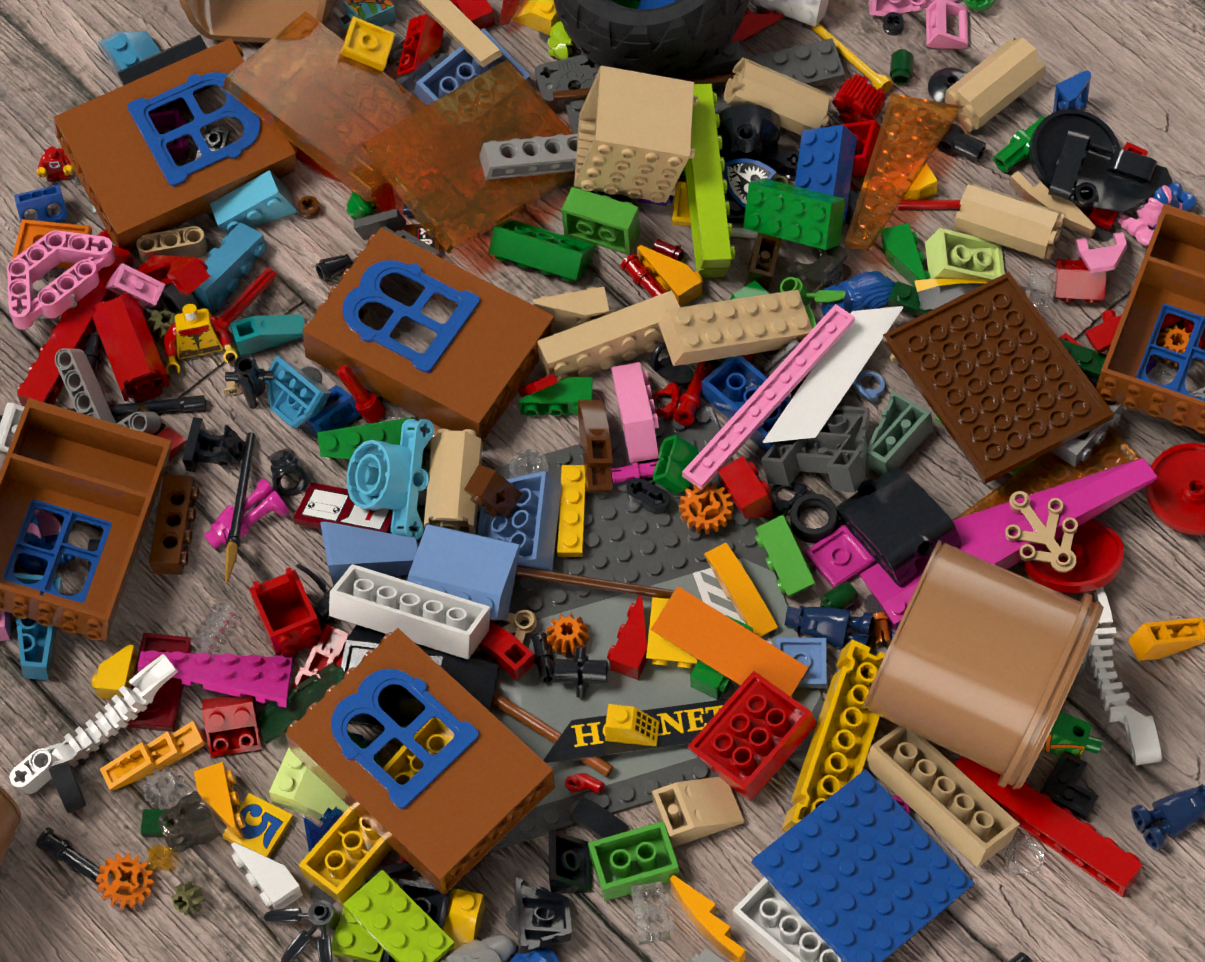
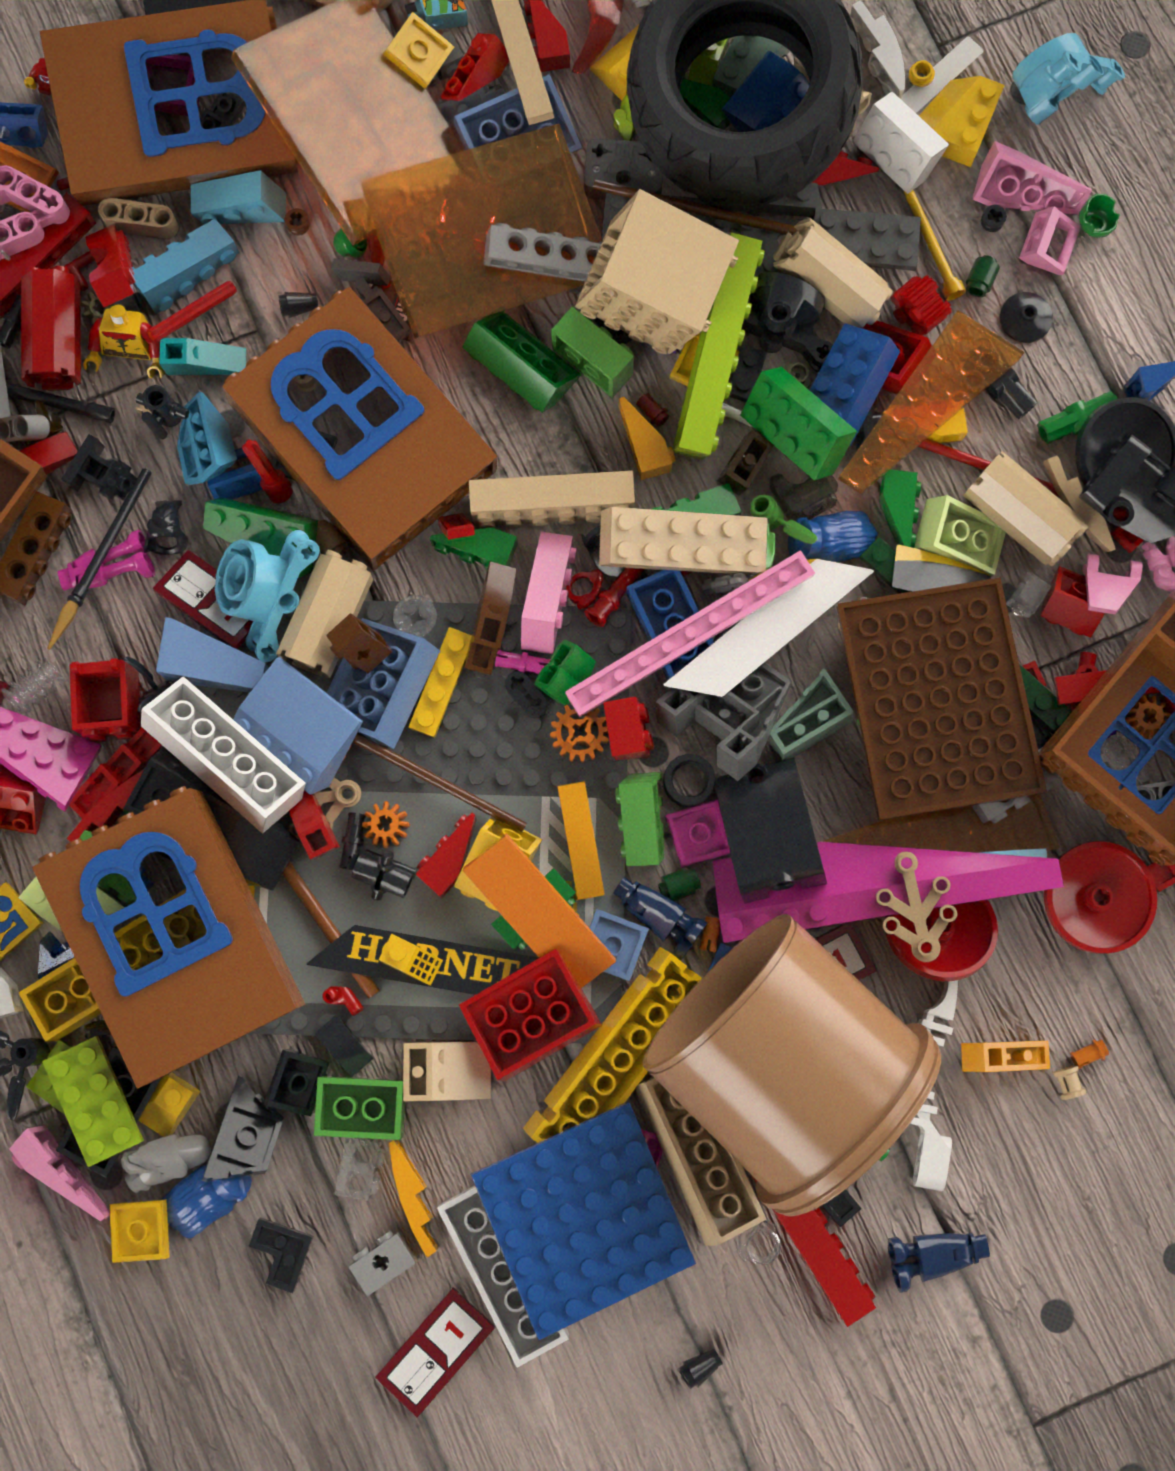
camera: 15 degrees right, 20 degrees up
bright pink tile [105,263,165,309] -> none
clear green windscreen [258,662,345,744] -> none
tan slope [533,287,610,333] -> none
red pin [620,254,679,304] -> none
shield [723,158,777,208] -> none
black piece [770,482,808,513] -> none
medium blue piece [852,370,885,402] -> none
tan brick [945,38,1045,132] -> none

